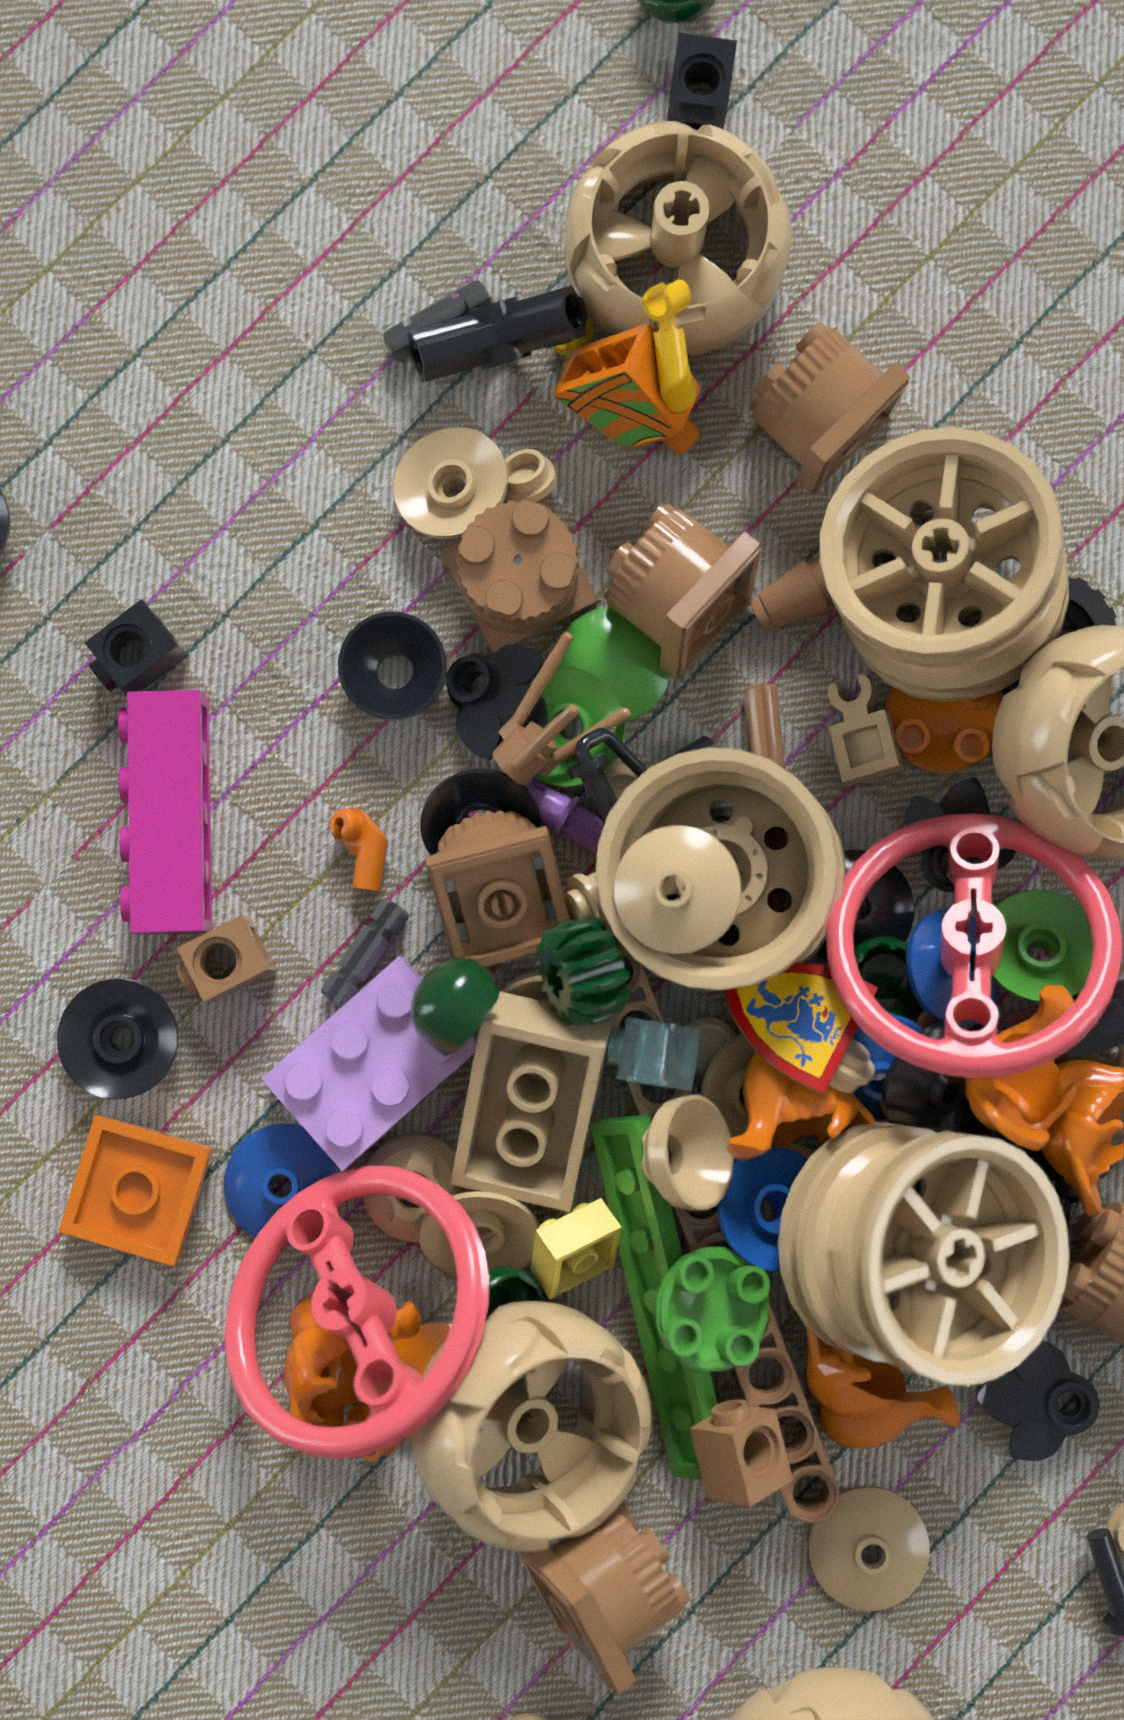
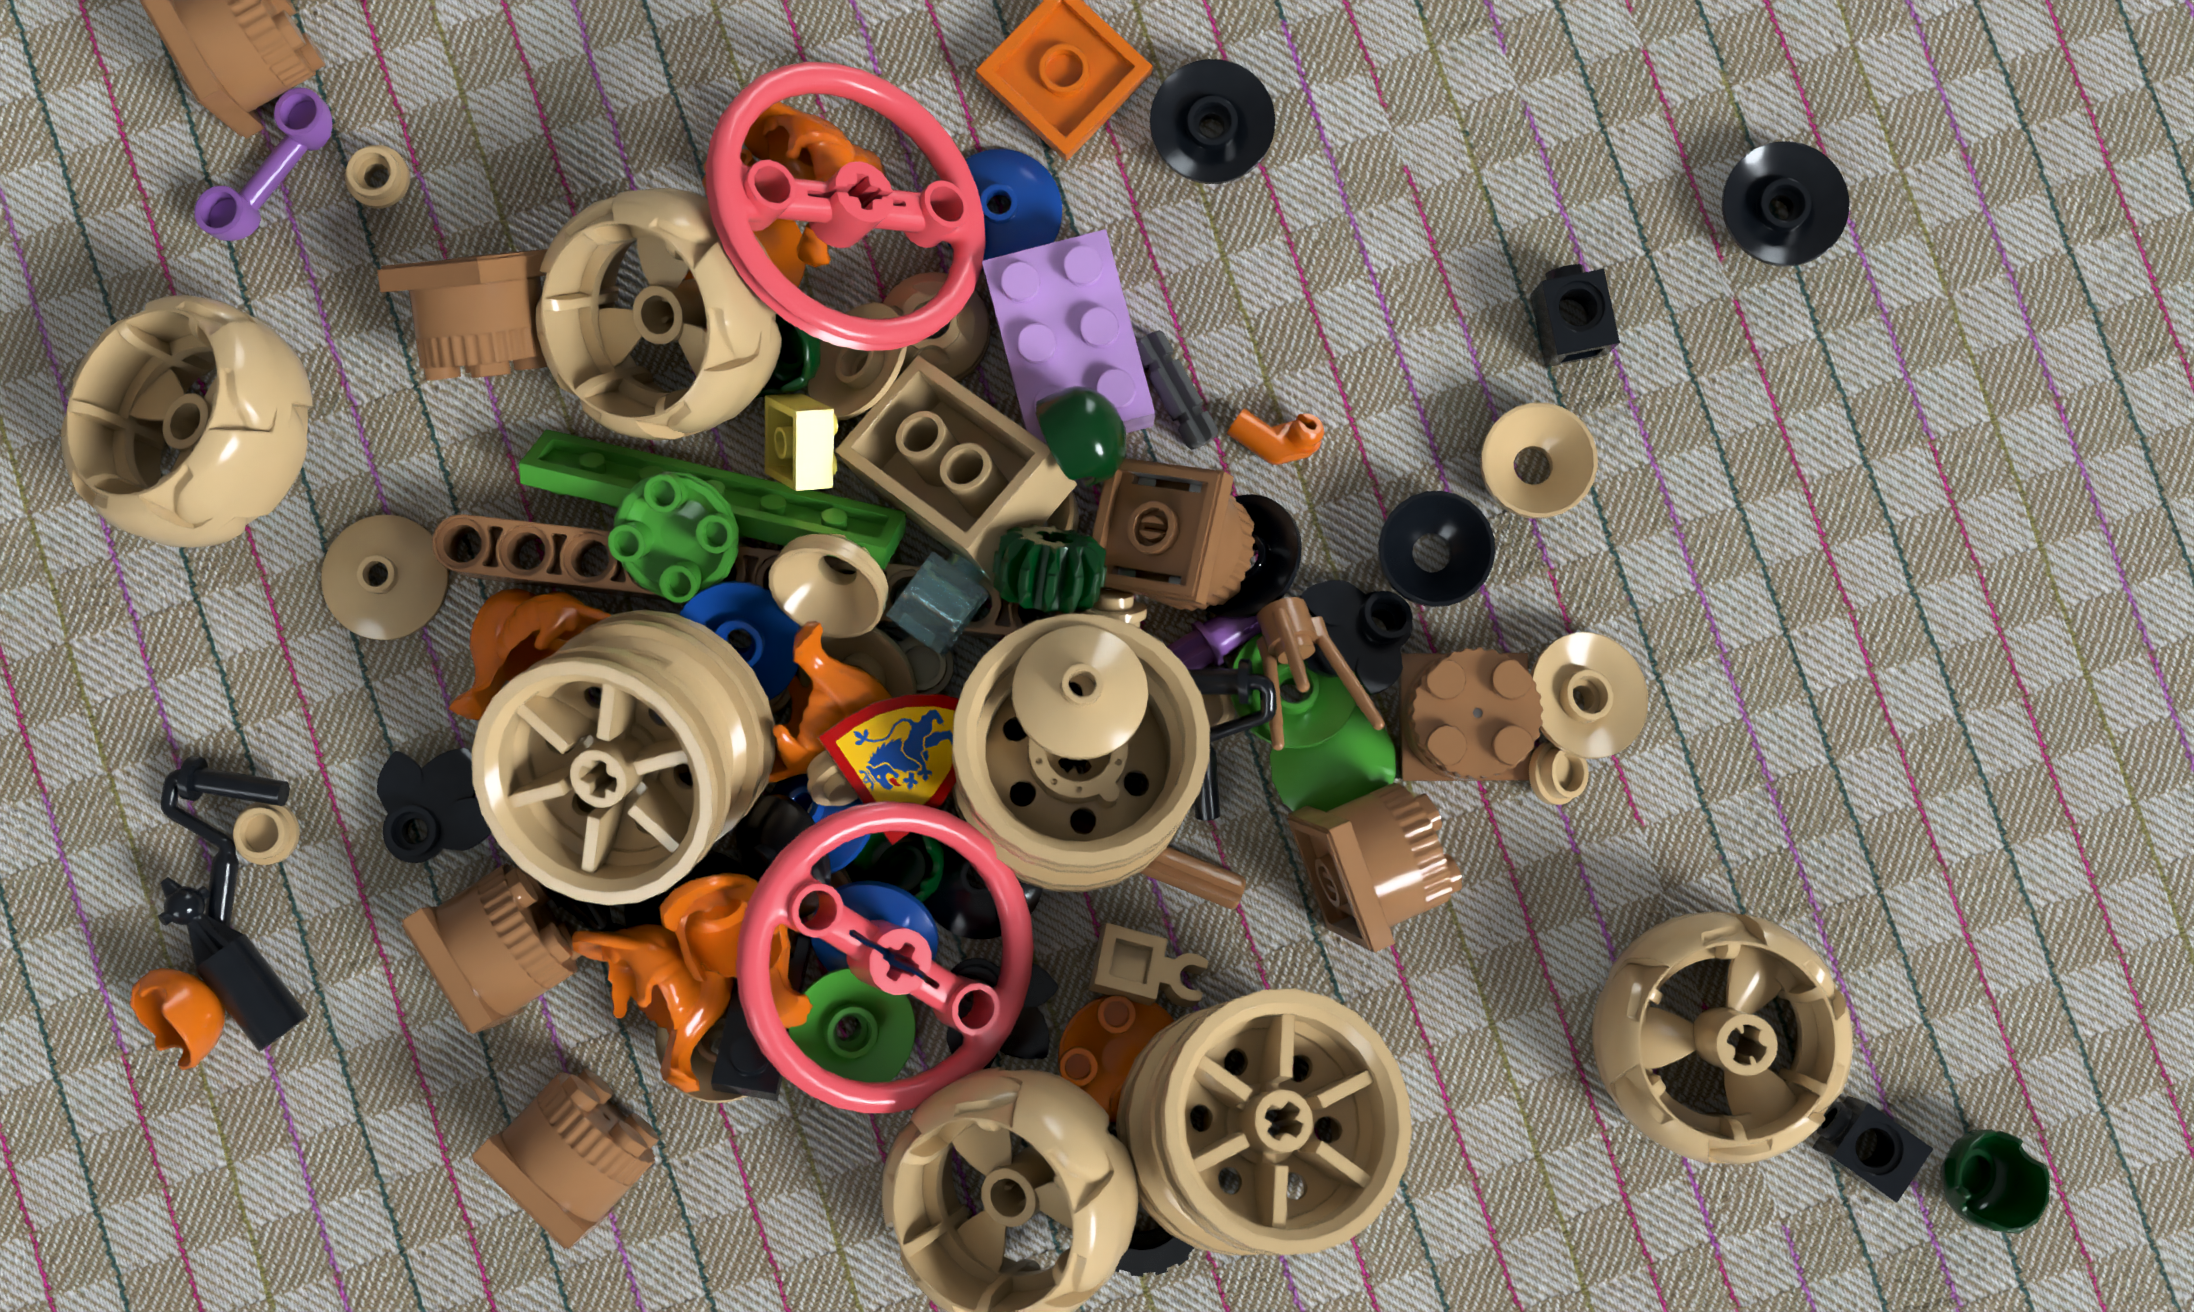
camera: 115 degrees right, 0 degrees up
dark pink brick [118,690,213,935] -> none
medium nougat brick [176,915,277,1003] -> none
dark grey axle [383,280,492,362] -> none
black piece [407,285,588,383] -> none
torso [552,279,699,455] -> none
medium nougat brick [689,1399,793,1507] -> none
medium nougat cone [748,557,833,632] -> none
medium nougat piece [749,322,910,493] -> none
none -> tan piece [1480,403,1598,519]

